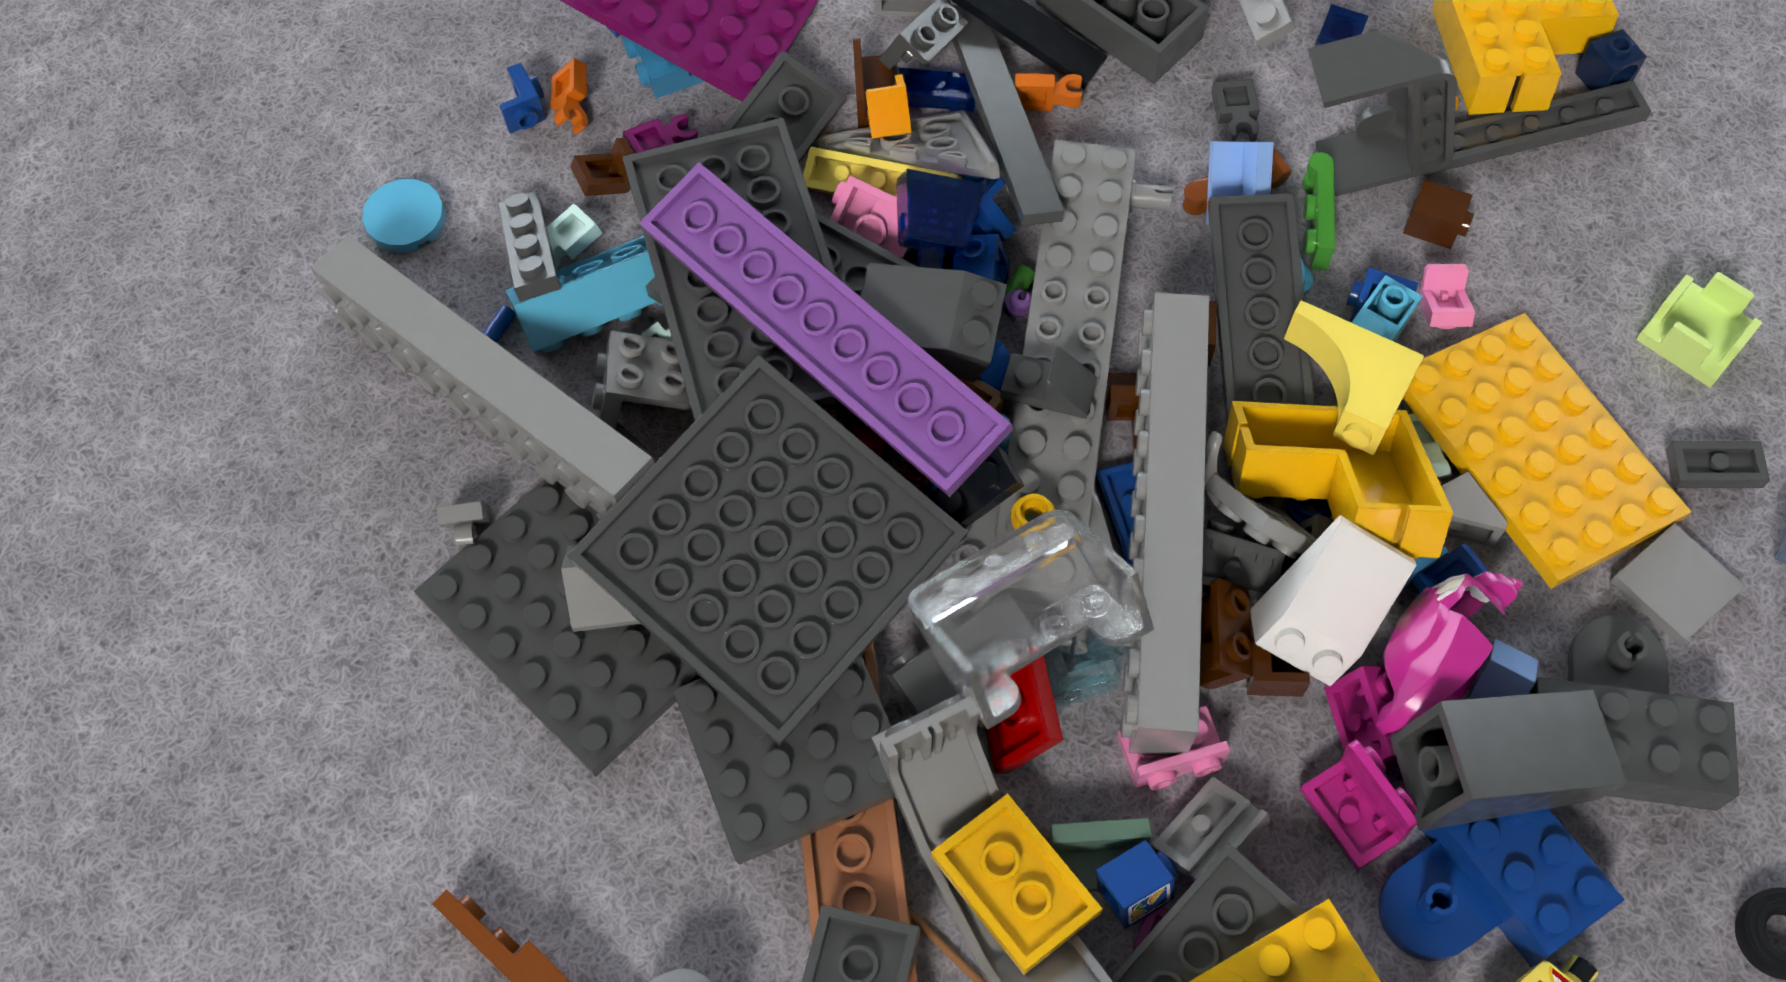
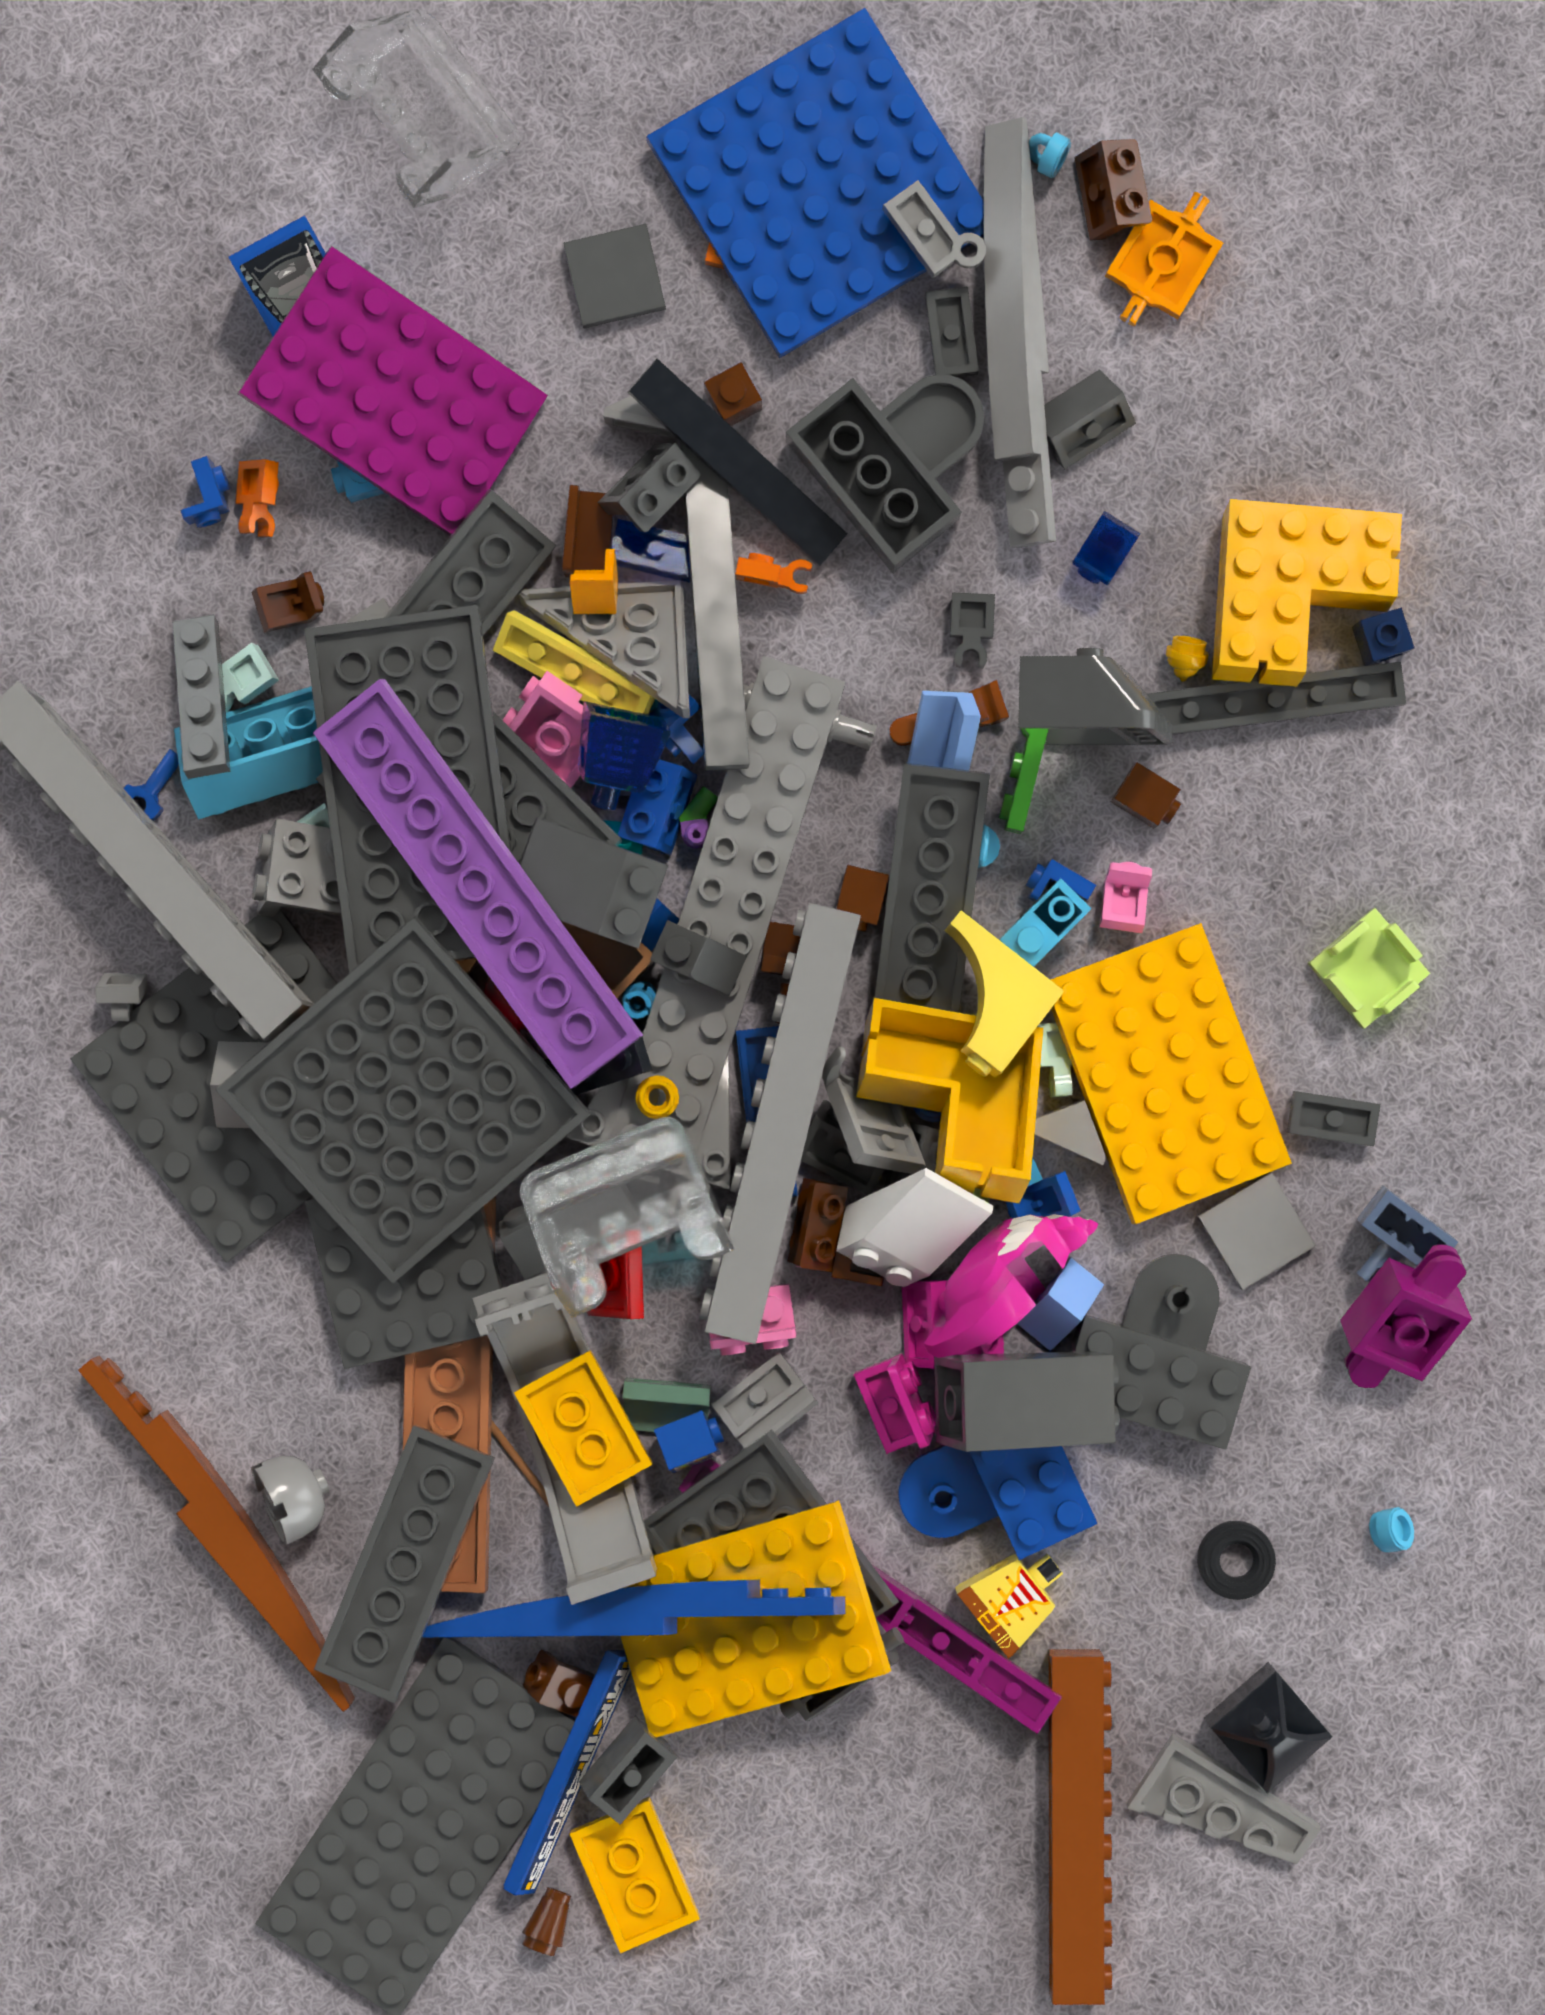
camera: 10 degrees right, 25 degrees up
medium azure tile [362,179,446,253] -> none
magenta plate [623,114,698,153] -> none

